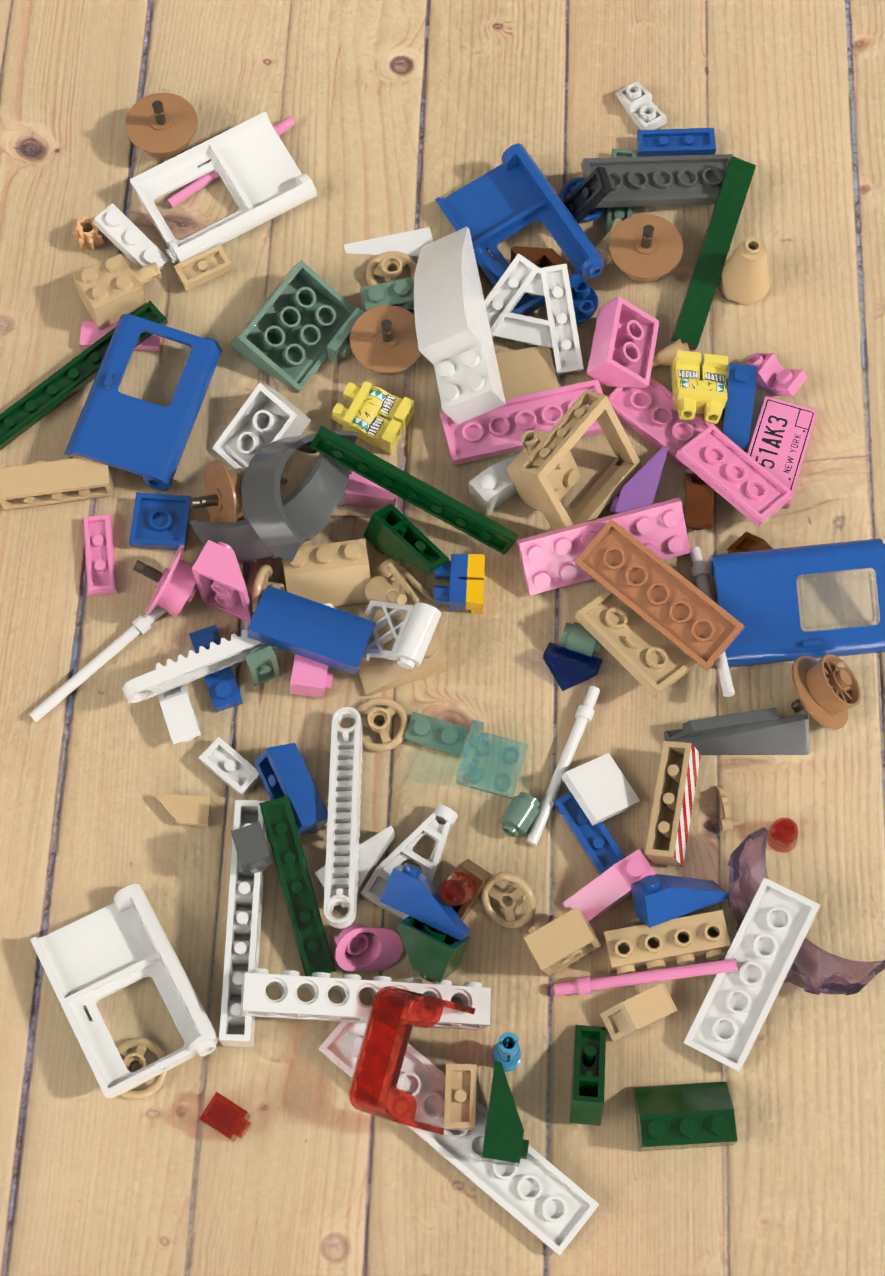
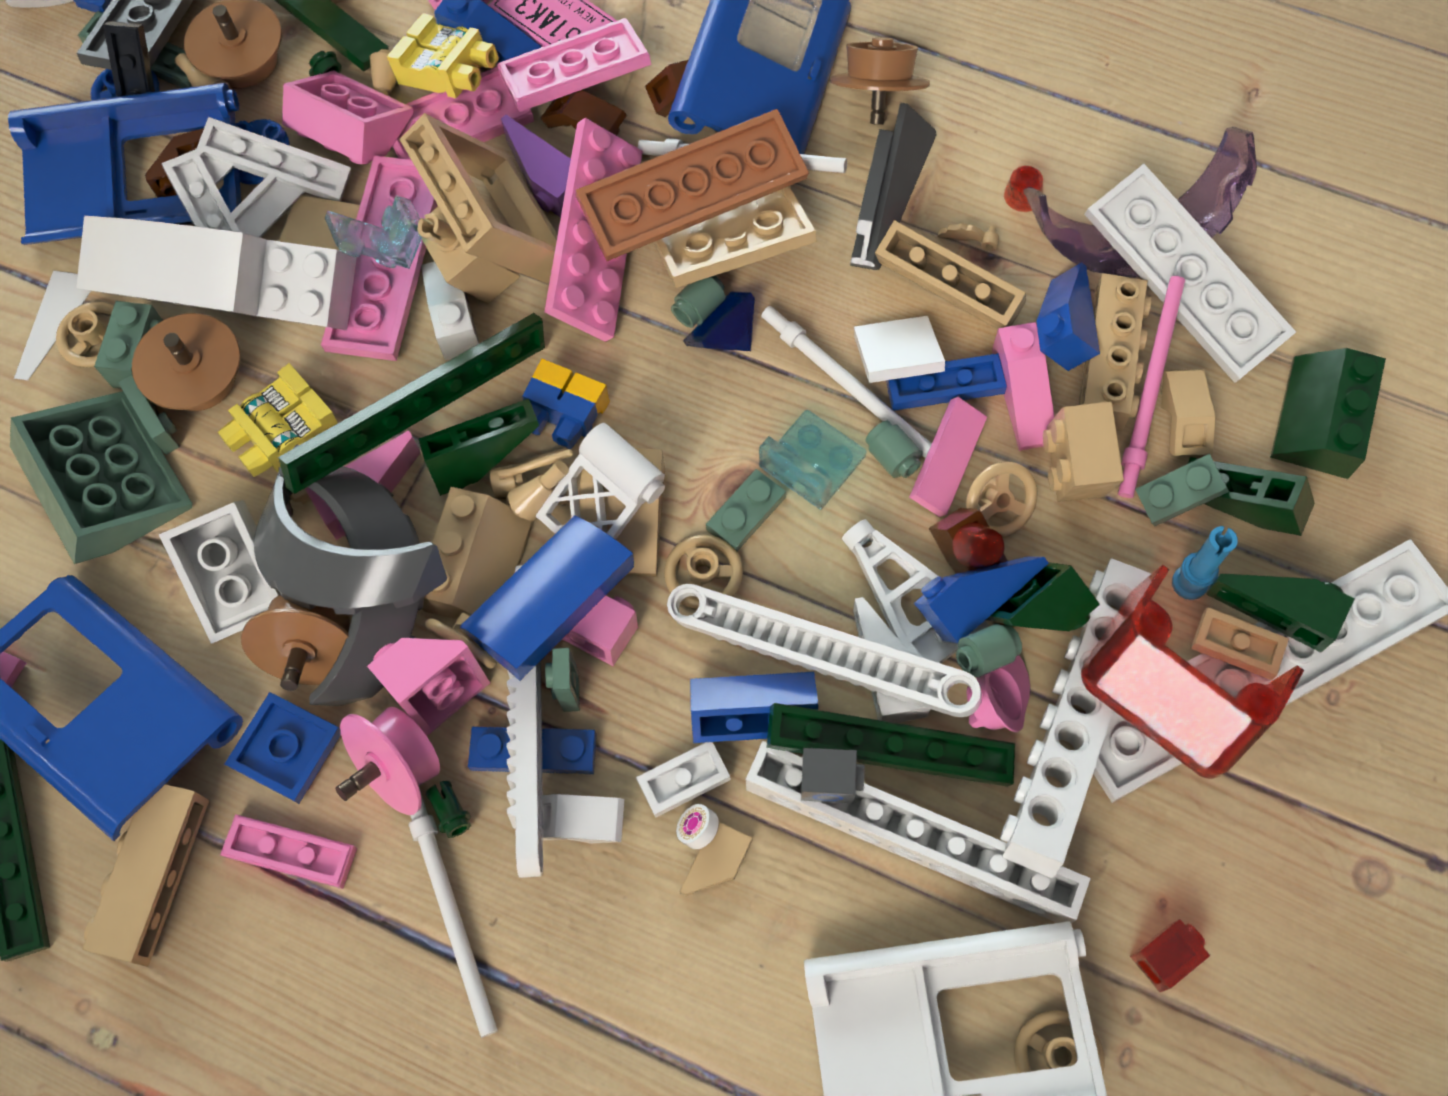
camera: 65 degrees left, 0 degrees up
none -> dark green plate [309,51,342,77]
none -> clear light blue bracket [325,195,422,269]
none -> dark green pin [426,781,471,838]
none -> white tile [676,804,719,849]
none -> bright pink tile [909,397,987,517]
none -> sand green brick [956,624,1022,678]
none -> sand green plate [1135,454,1229,527]

